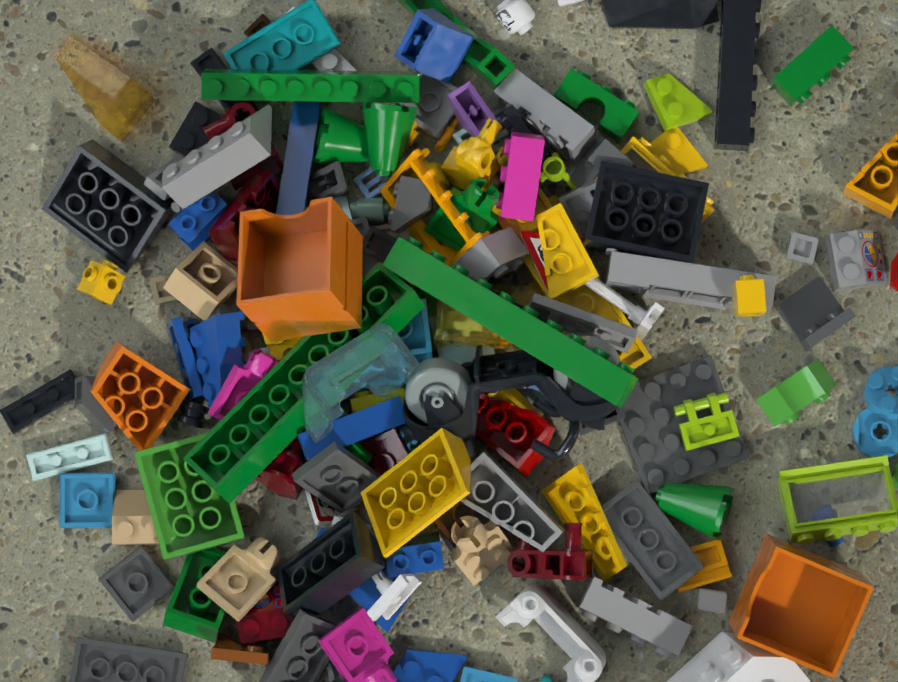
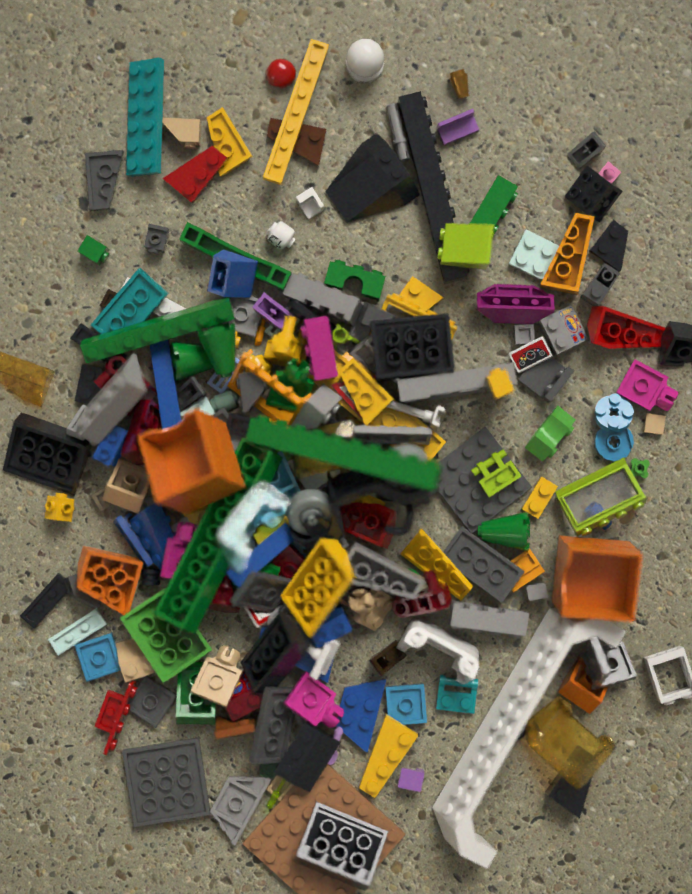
camera: 20 degrees left, 5 degrees up
lime wing [643,73,713,131] -> none
none -> red bracket [94,680,137,755]
none -> dark brown slope [369,640,407,676]
none -> lime slope [437,223,494,270]
none -> magenta wedge [477,284,555,324]
none -> light aqua plate [509,230,559,281]
none -> slope [509,336,553,373]
none -> yellow plate [521,476,558,519]

